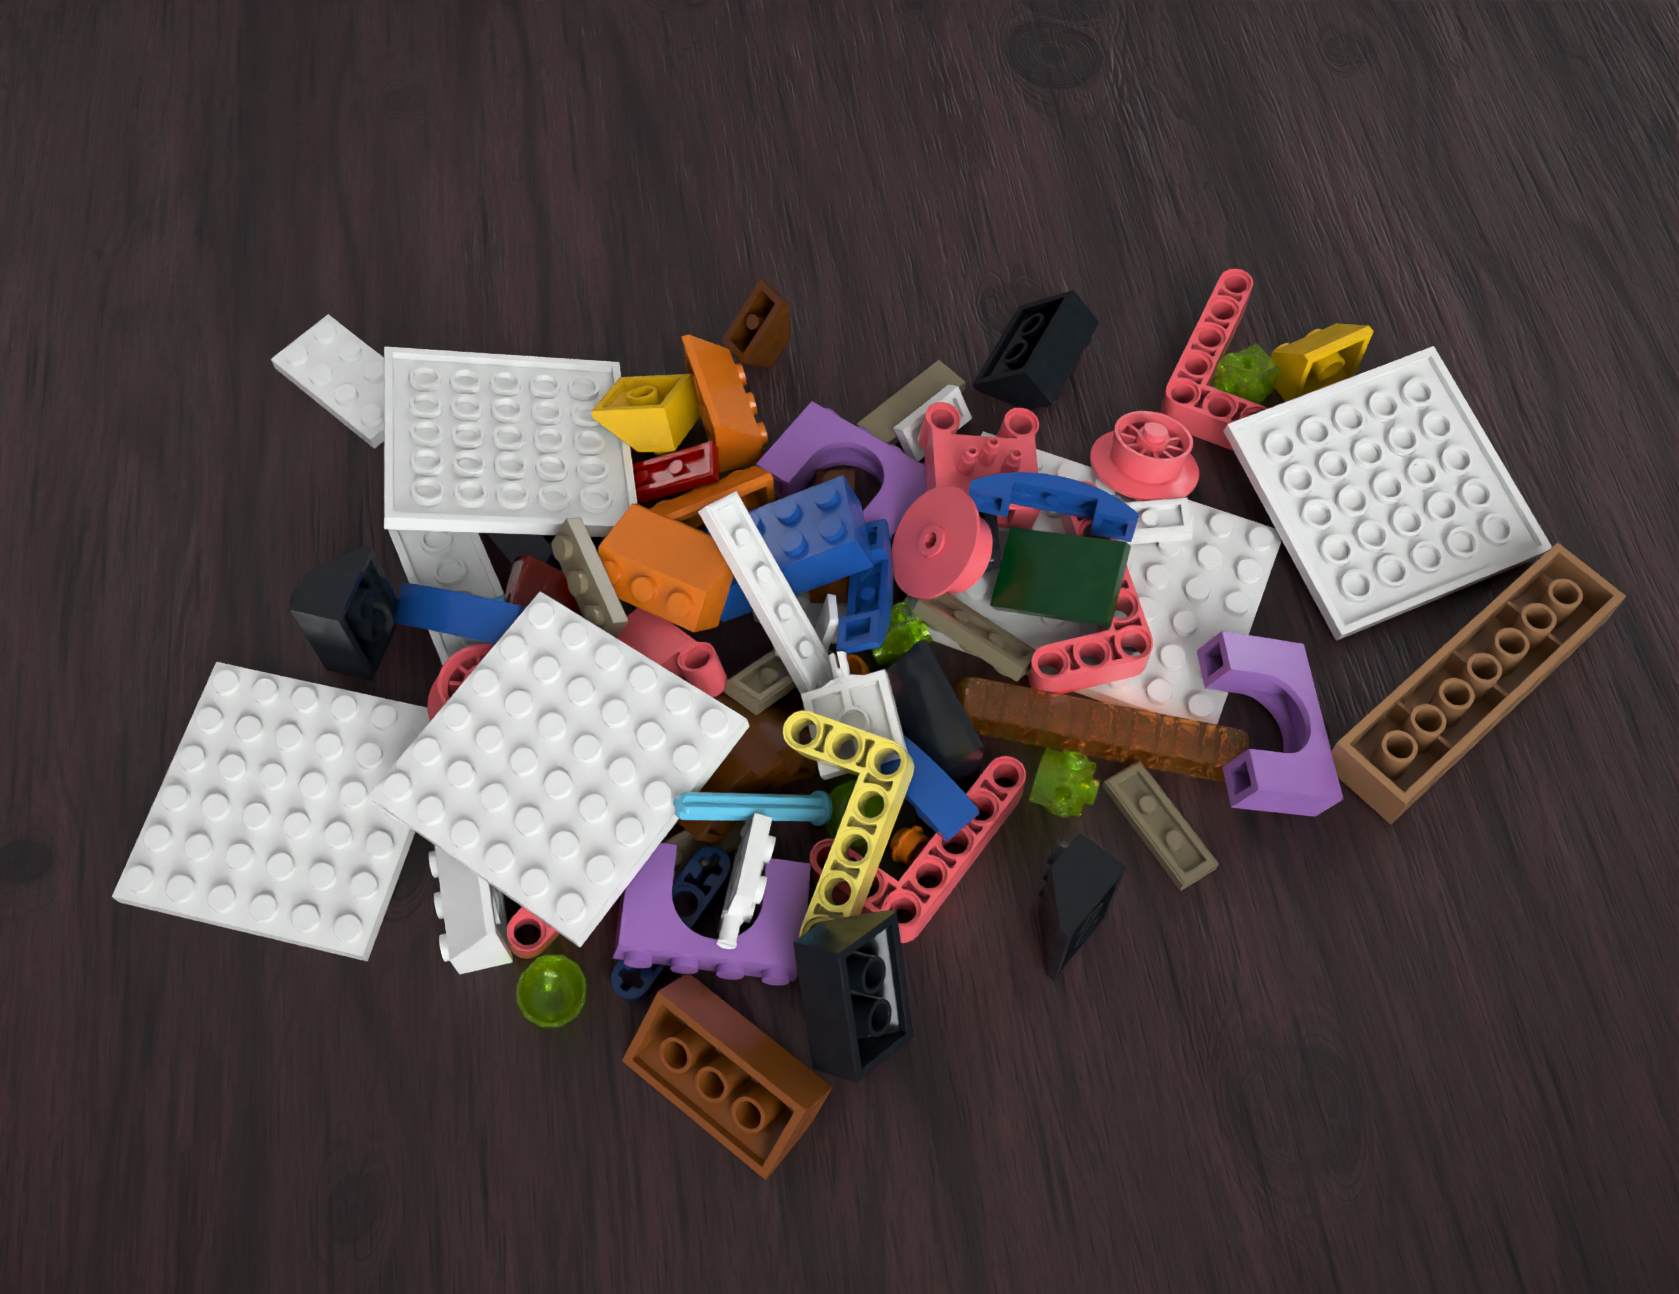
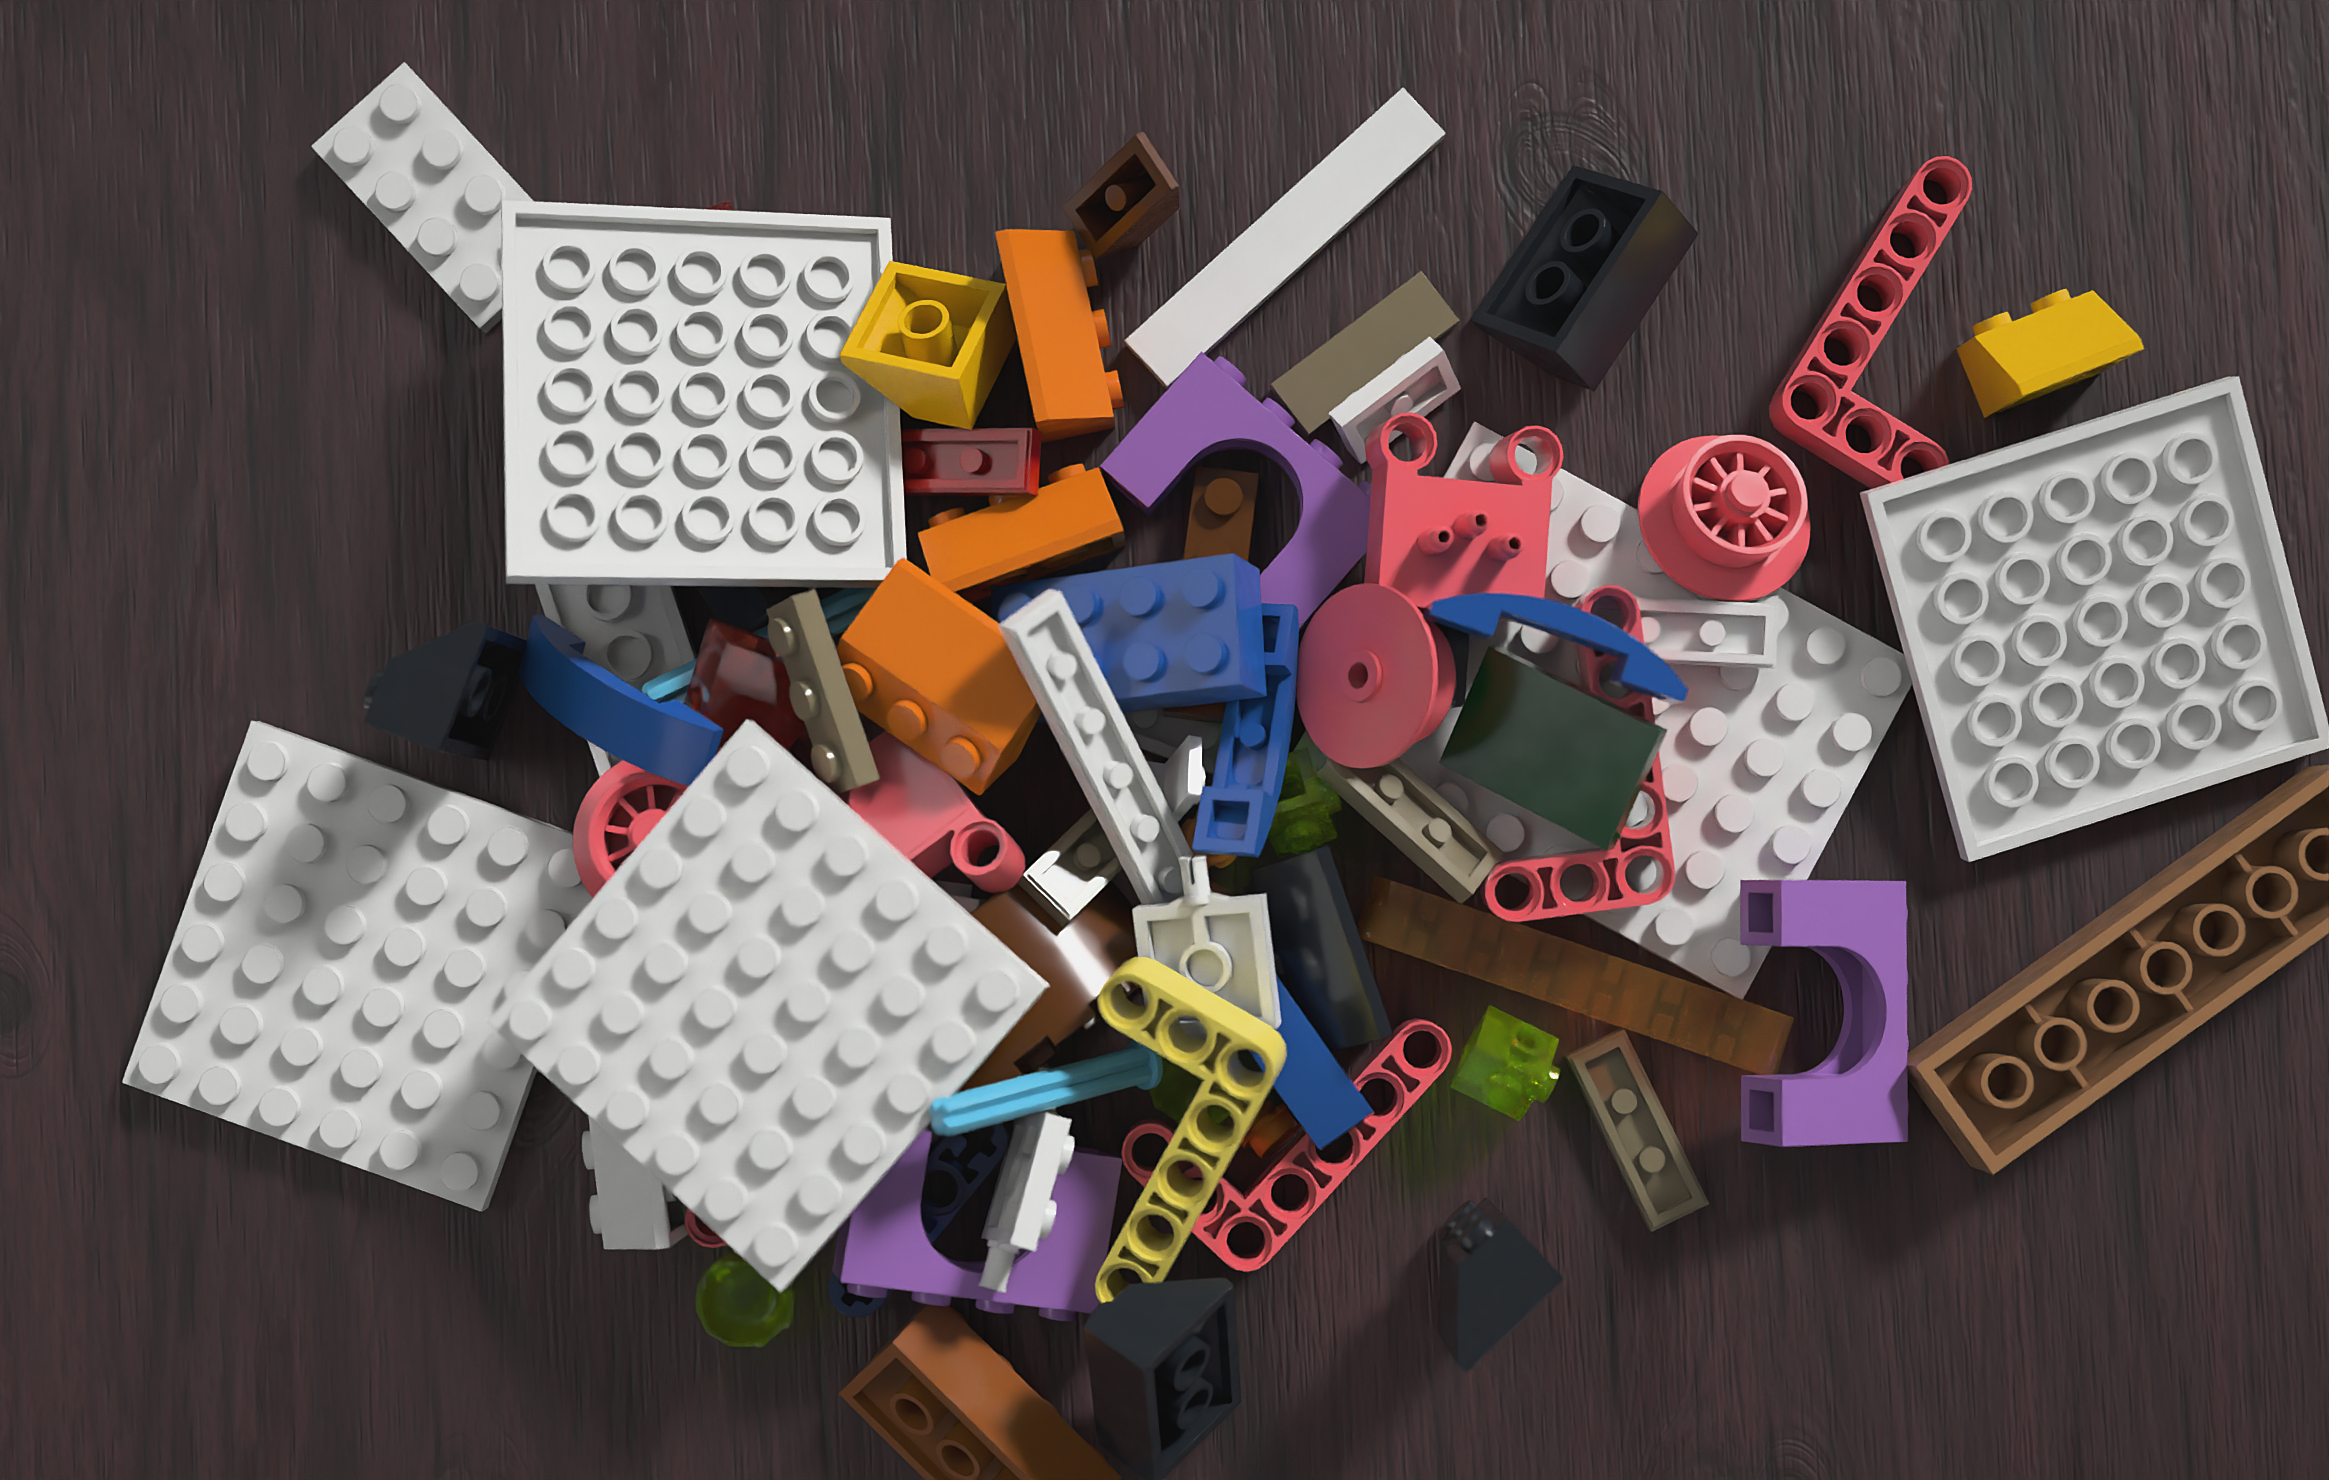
camera: 10 degrees right, 25 degrees up
clear neon green brick [1212,343,1281,404] -> none
none -> white tile [1125,88,1446,390]

